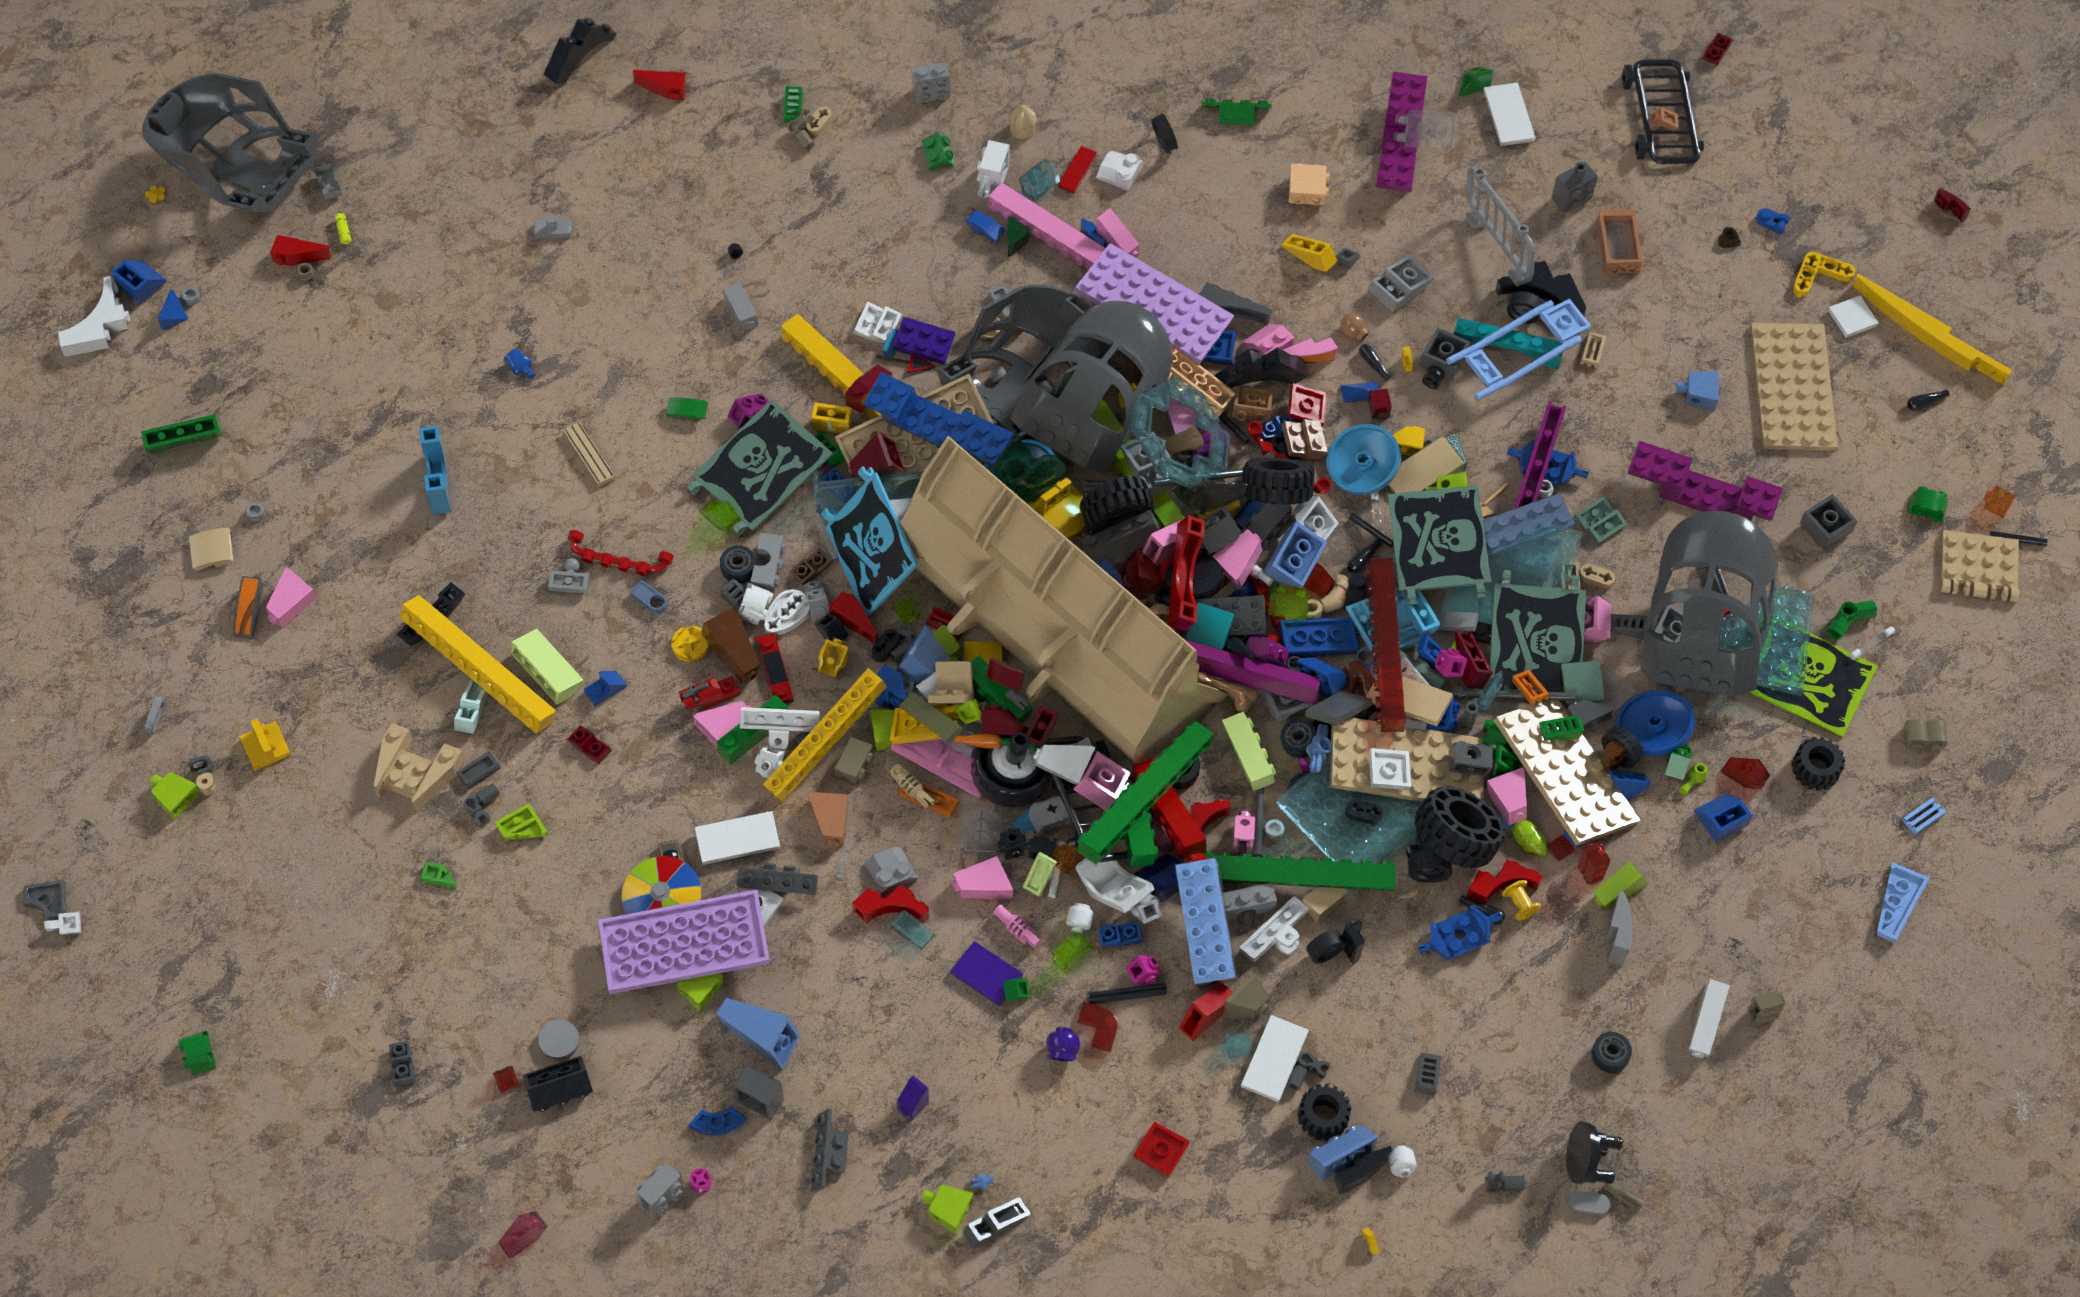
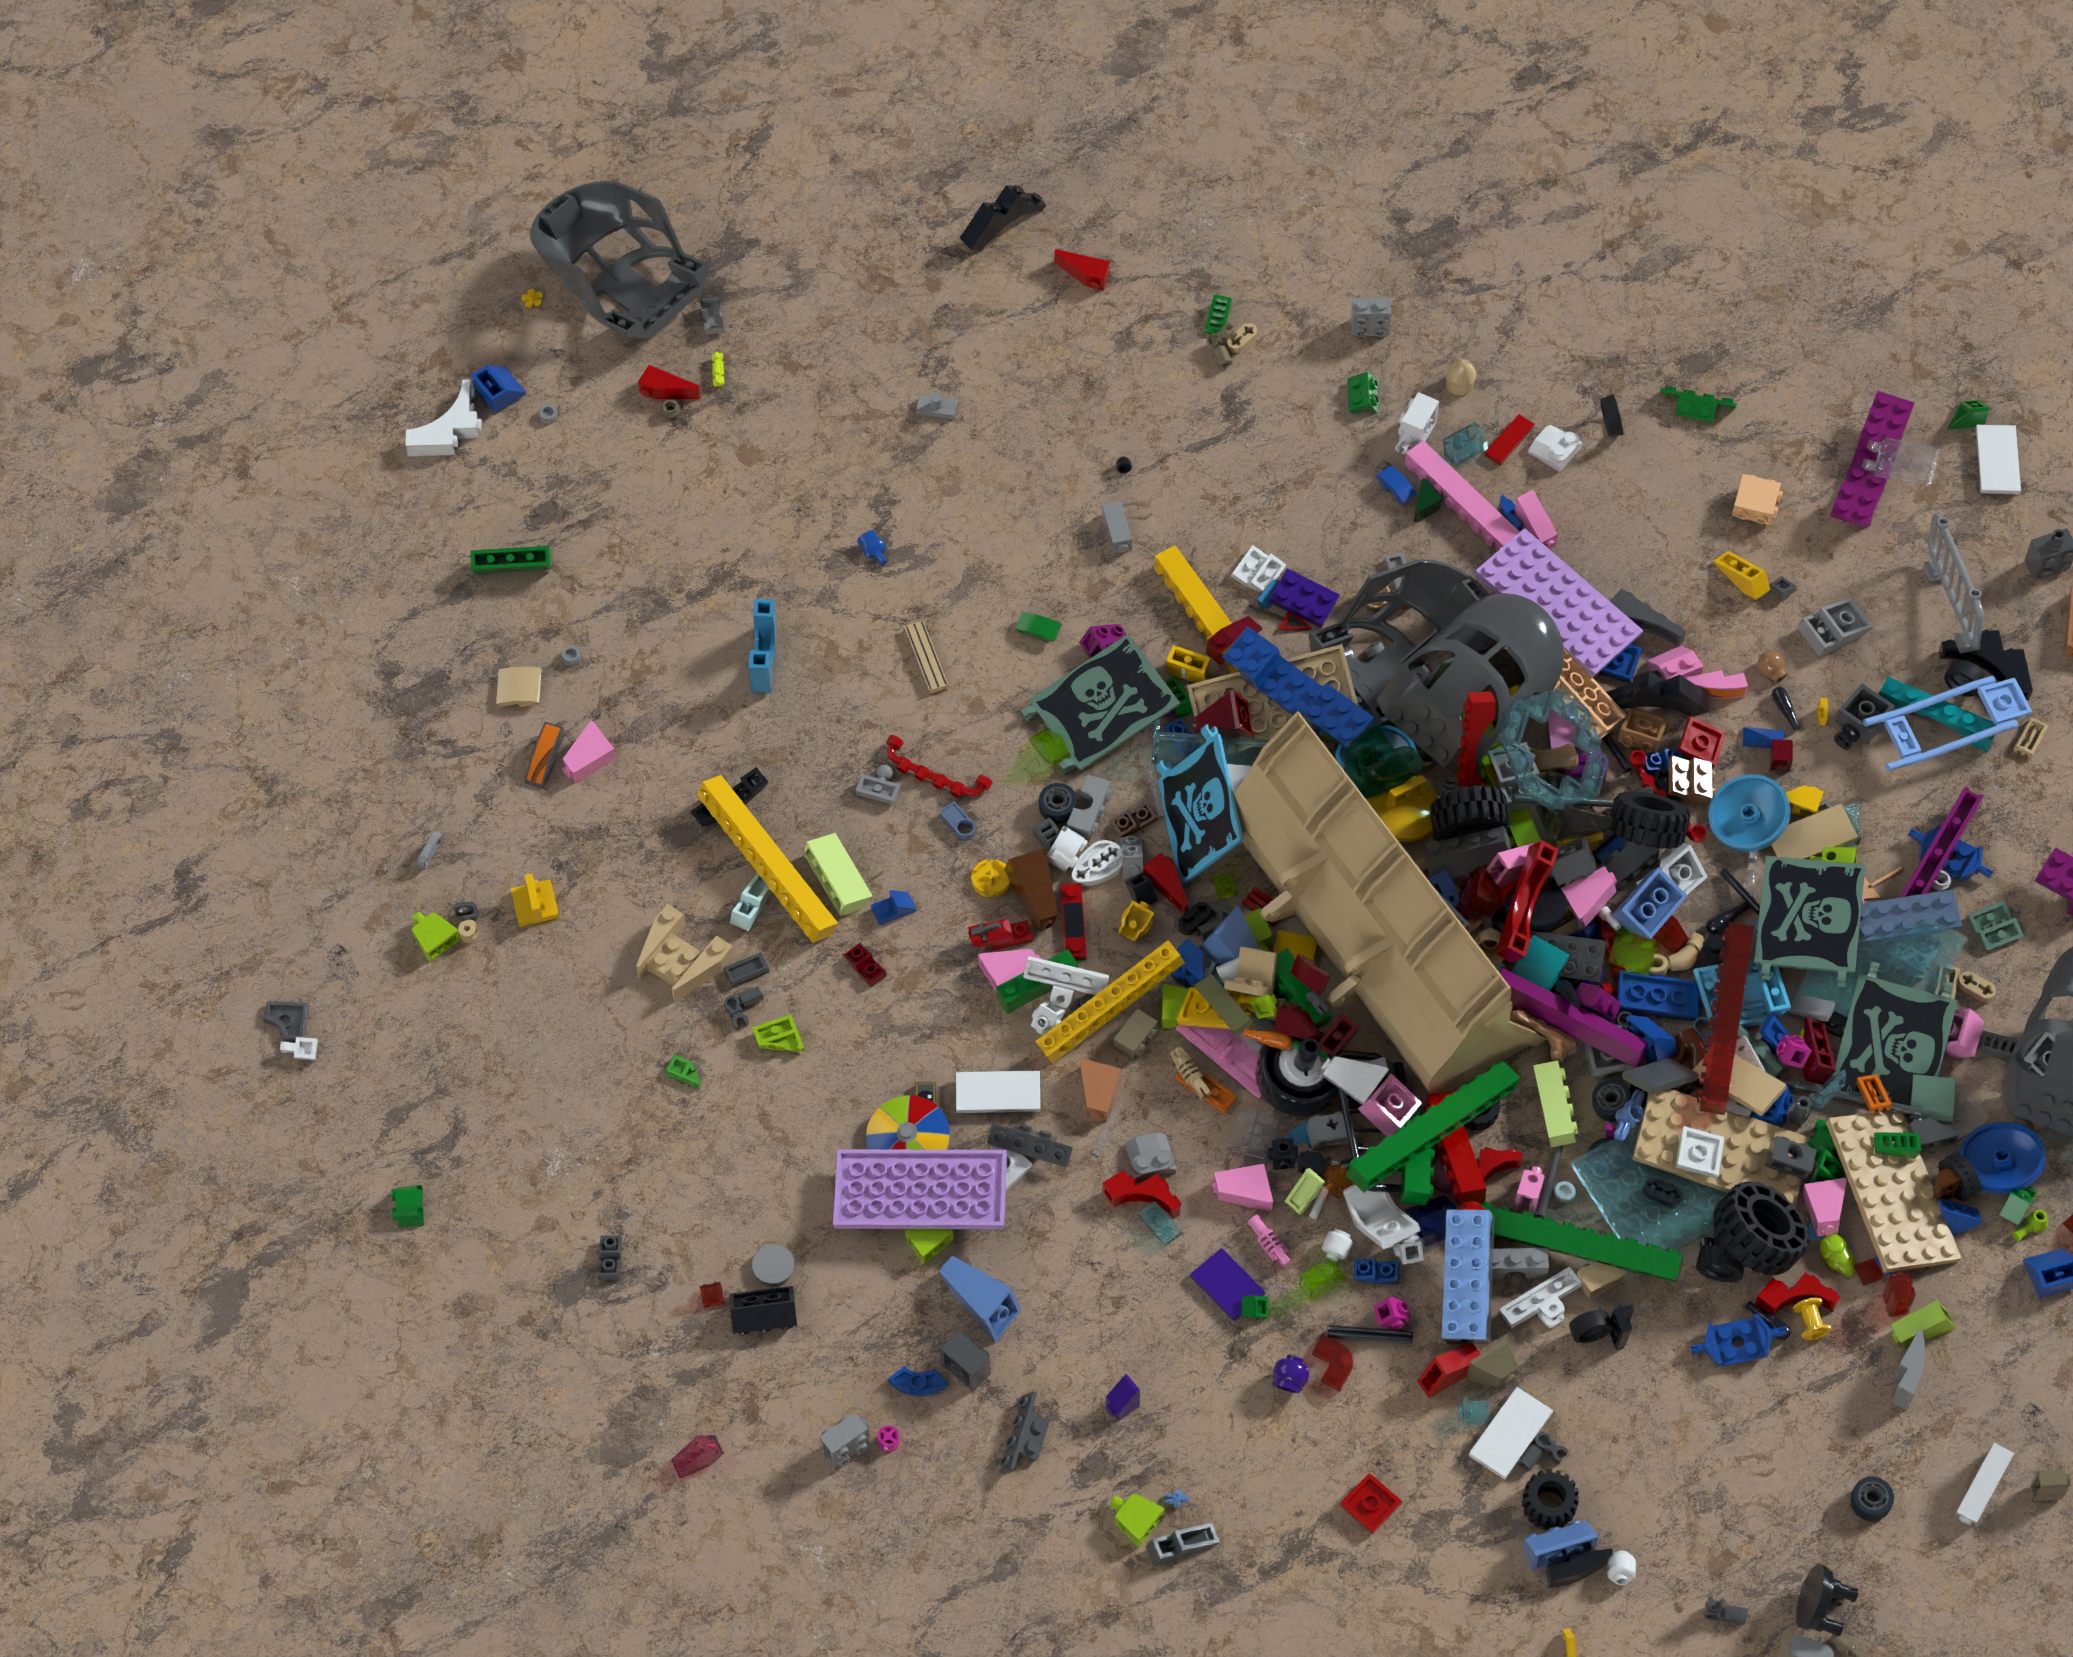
camera: 15 degrees right, 0 degrees up
blue slope [158,290,188,330] -> none
dark grey slope [1415,1052,1441,1095] -> none
none -> red arch [1456,691,1496,789]

